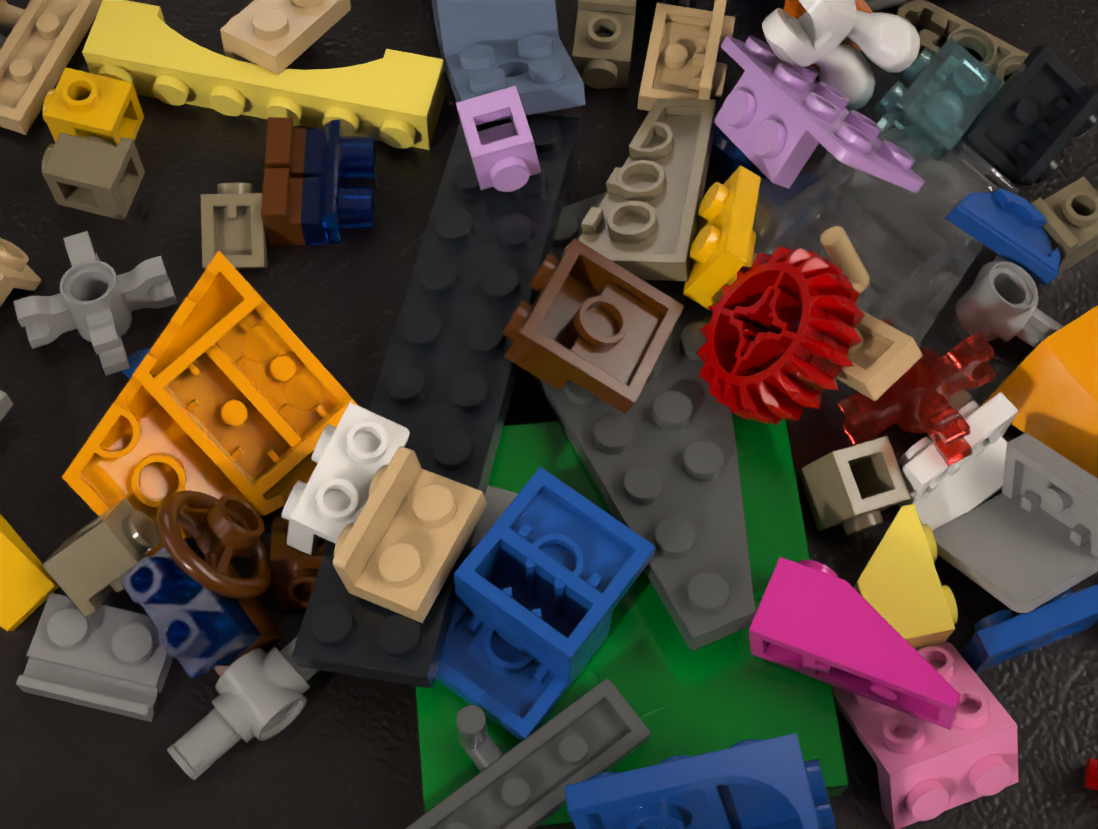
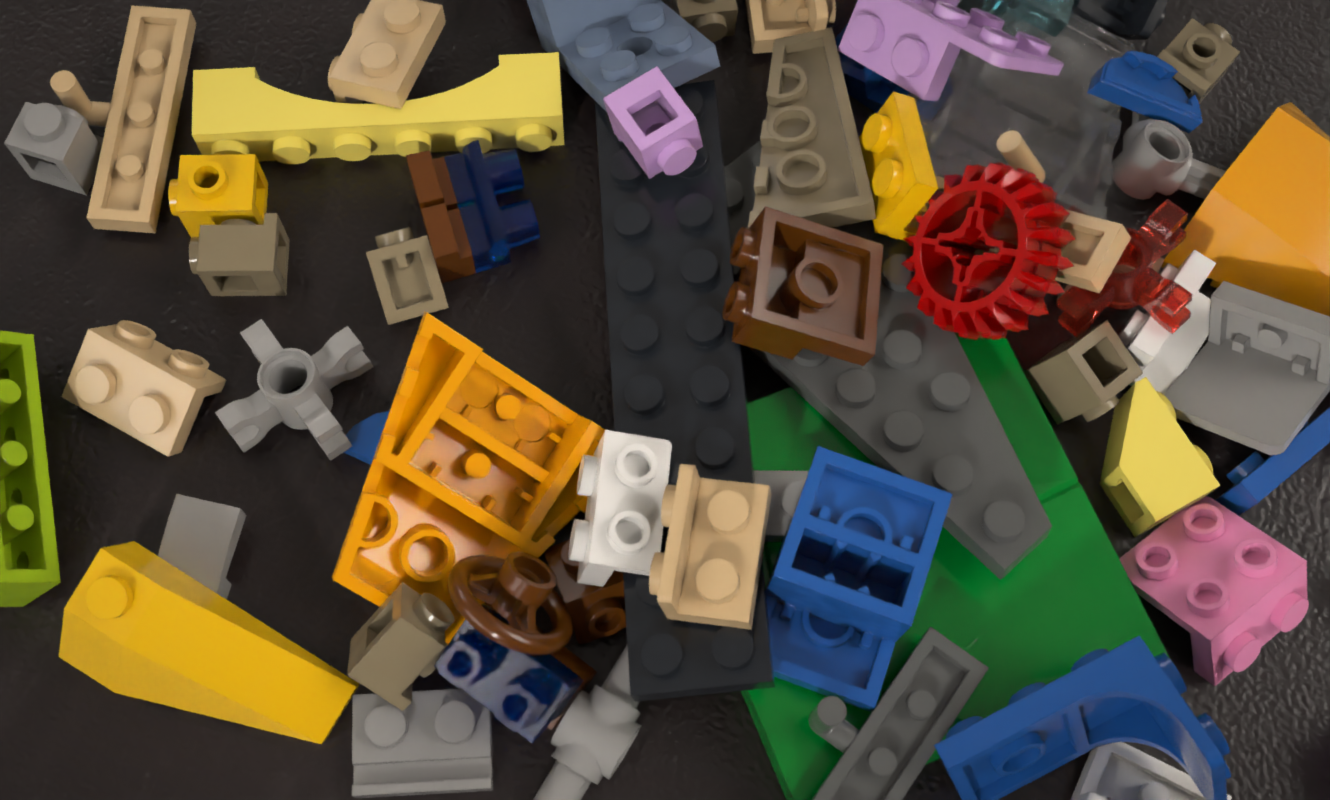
camera: 20 degrees left, 5 degrees up
dark pink slope [749,557,960,730] -> none

